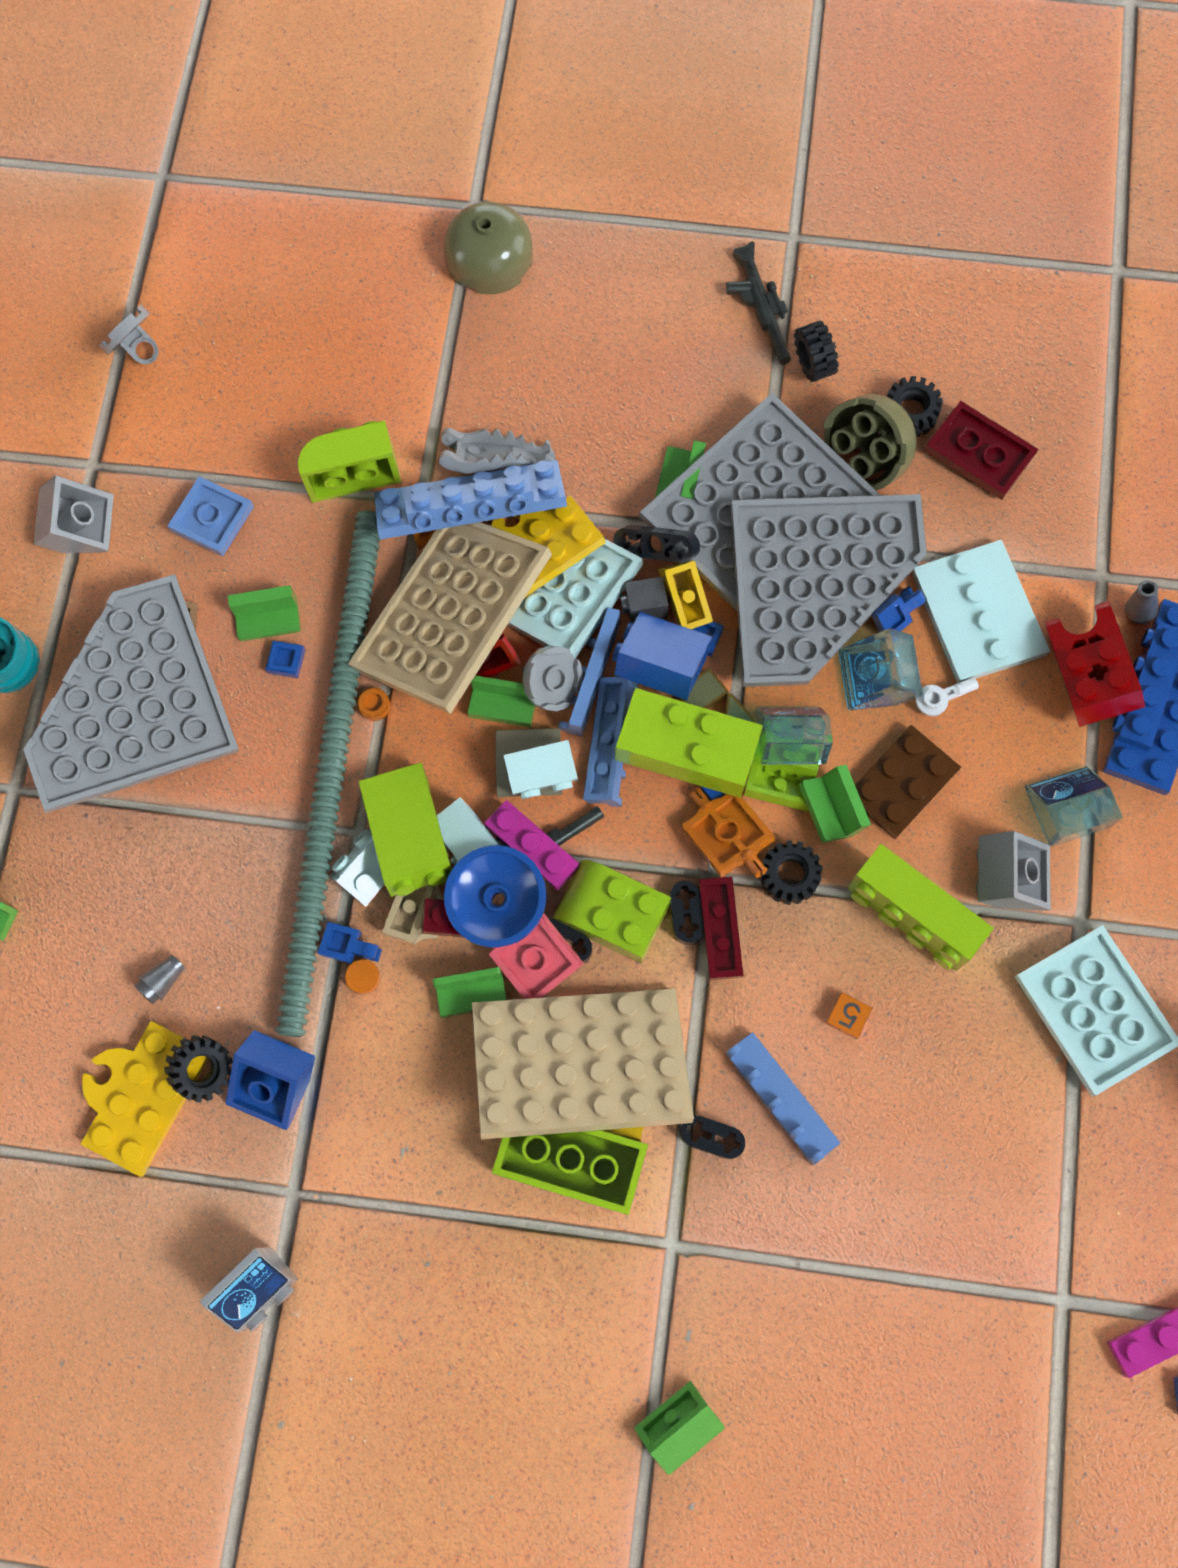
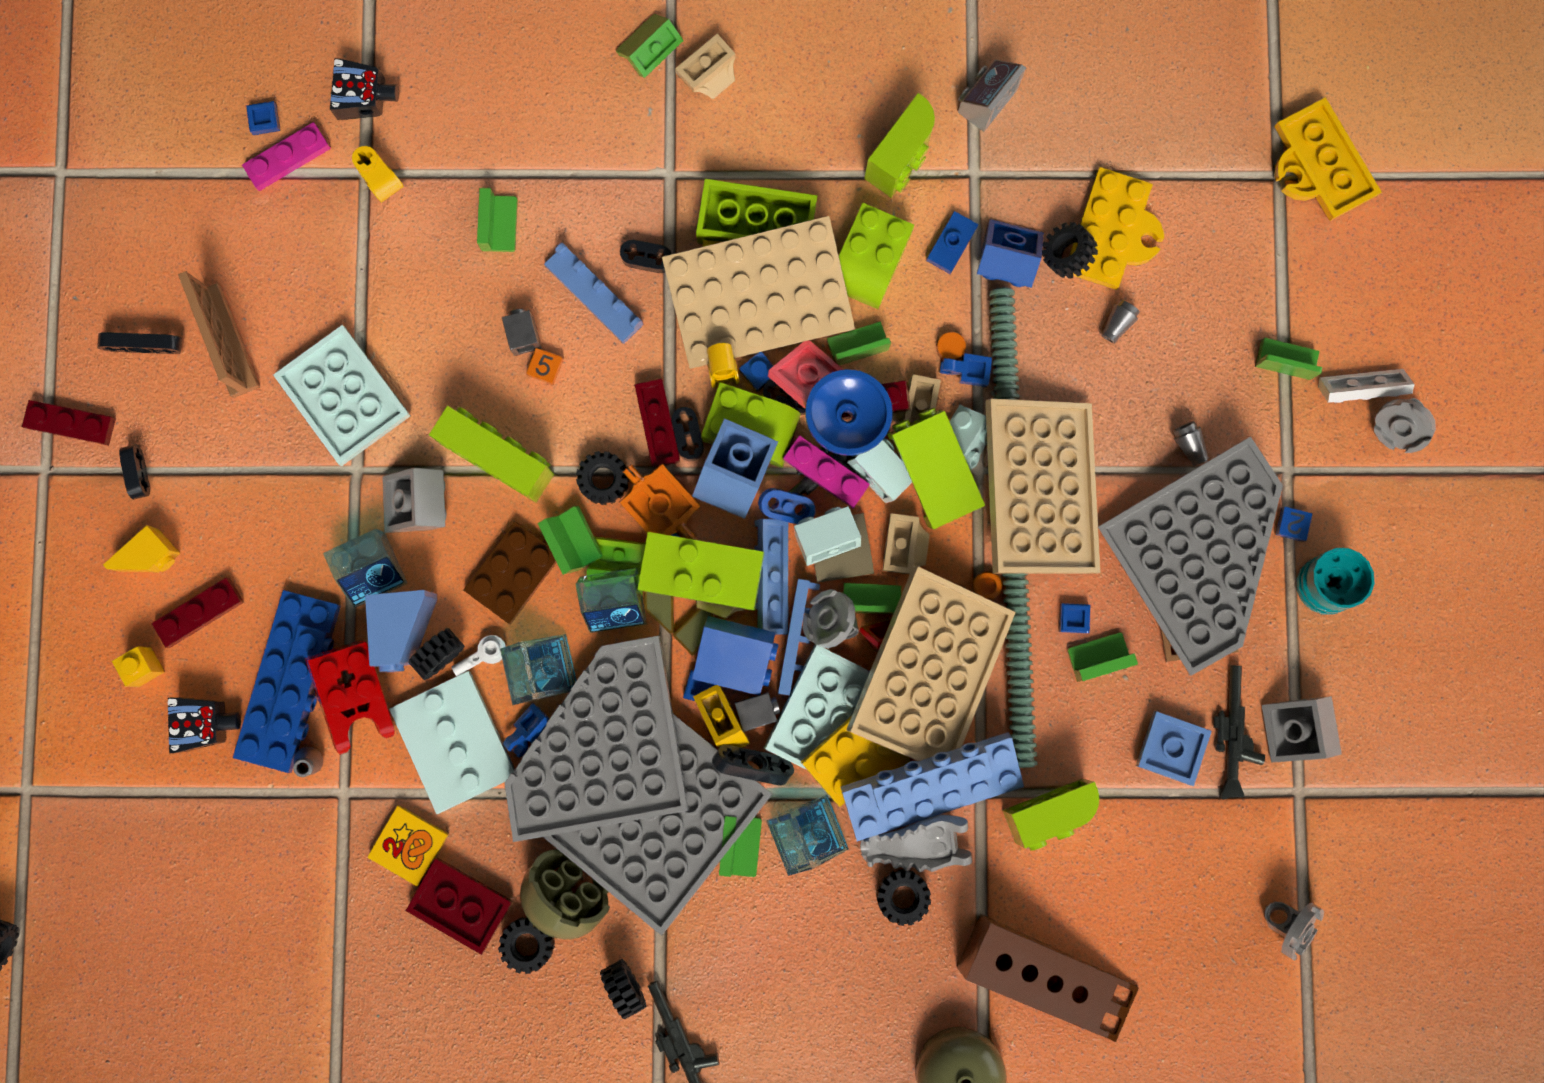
camera: 165 degrees right, 10 degrees up
none -> torso [330,58,399,120]
none -> yellow piece [352,146,404,203]
none -> medium blue slope [365,590,437,672]
none -> yellow tile [367,805,449,887]
none -> black tyre [408,628,465,680]
none -> bright green panel [477,188,518,252]
none -> flat silver brick [502,309,542,356]
none -> tan slope [675,34,736,99]
none -> medium blue slope [692,419,778,519]
none -> yellow piece [706,343,740,388]
none -> blue plate [739,352,773,392]
none -> blue plate [758,488,815,525]
none -> clear light blue slope [767,795,849,876]
none -> lime brick [839,203,915,310]
none -> lime brick [865,93,935,198]
none -> black tyre [877,869,931,926]
none -> tan slope [883,513,930,574]
none -> blue plate [926,211,979,275]
none -> reddish brown piece [957,913,1139,1042]
none -> tan plate [985,399,1100,574]
none -> flat silver cone [1173,421,1209,466]
none -> pearl dark grey piece [1213,665,1265,800]
none -> blue tile [1275,507,1312,542]

